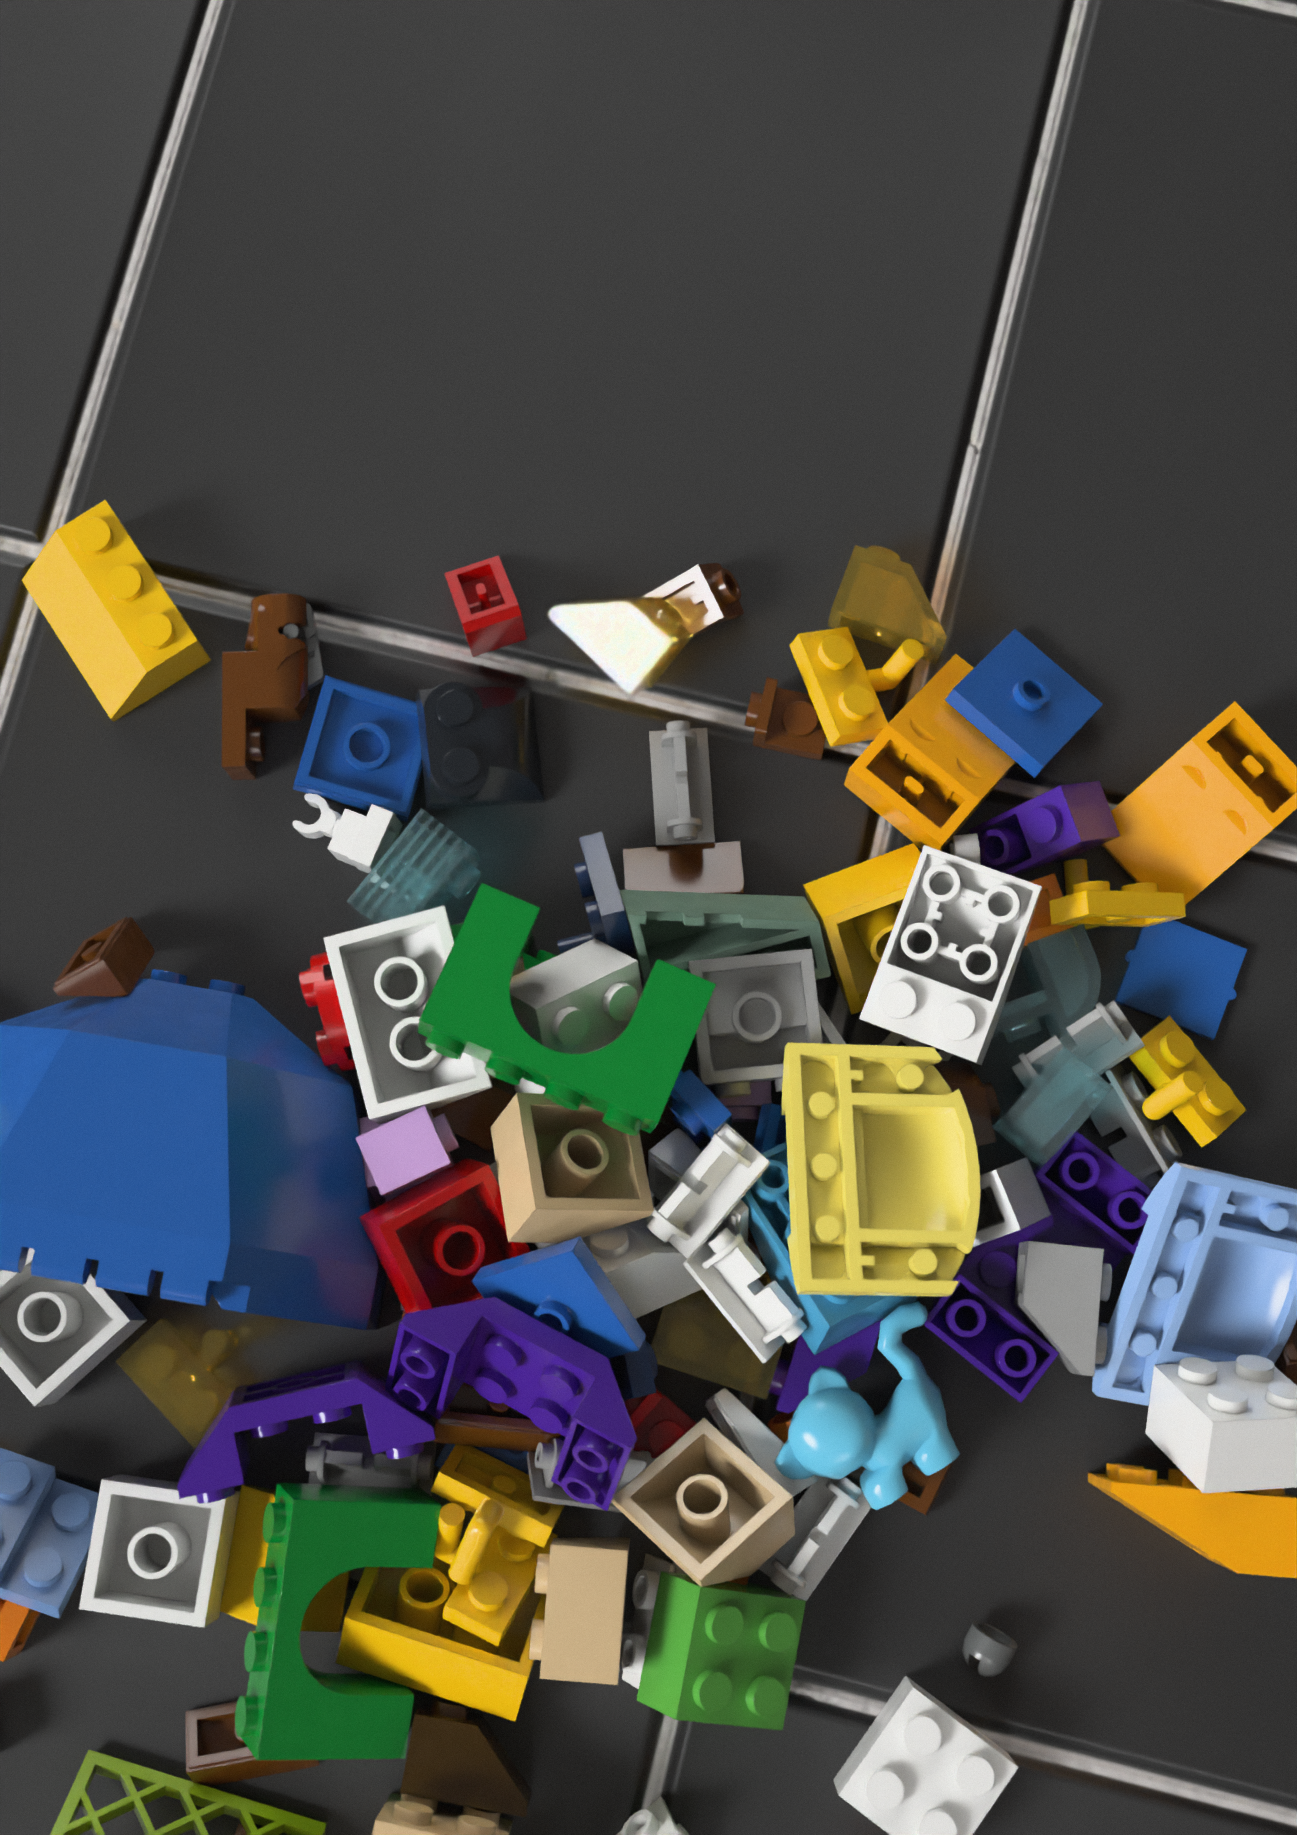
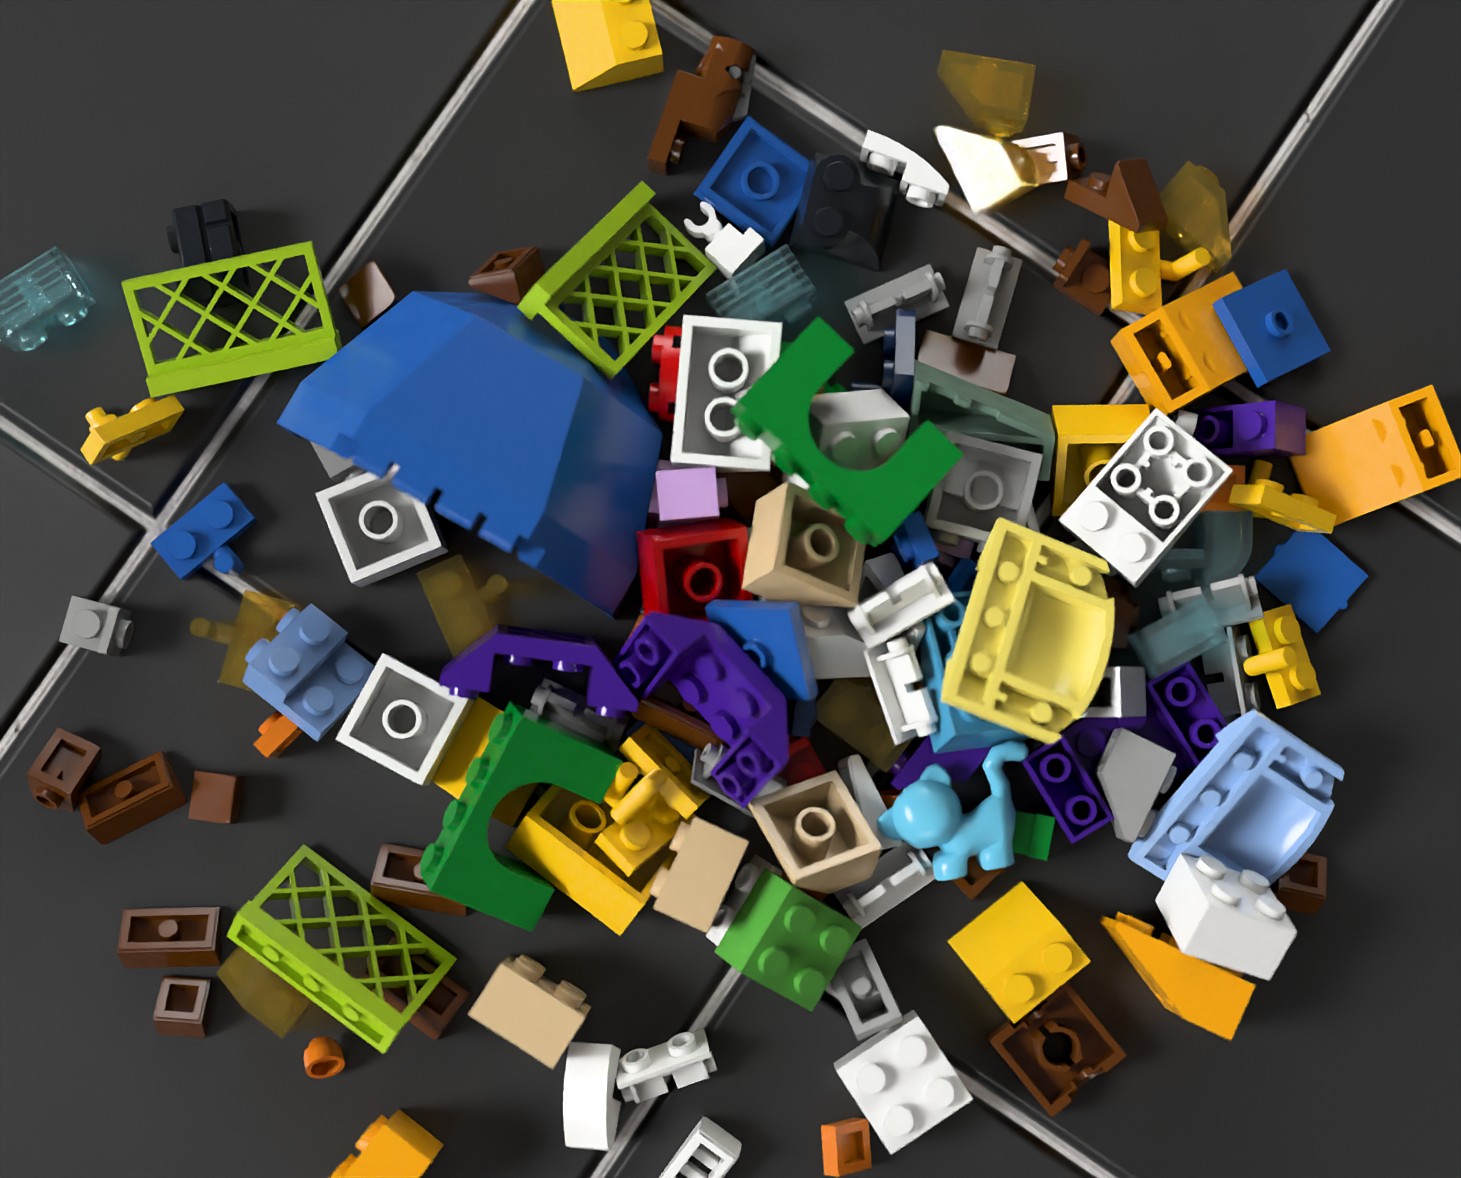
camera: 15 degrees right, 5 degrees up
dark brown slope [400,1697,532,1817] -> none
red slope [444,555,527,657] -> none
dark grey hinge [962,1621,1018,1677] -> none
none -> lime fence [517,181,717,380]
none -> light grey slope [831,938,903,1041]
none -> light grey hinge [844,264,949,345]
none -> white slope [860,130,950,208]
none -> clear yellow slope [937,50,1036,137]
none -> yellow slope [947,881,1091,1023]
none -> reddish brown brick [987,981,1127,1118]
none -> green piece [1012,811,1055,861]
none -> reddish brown slope [1064,158,1168,234]

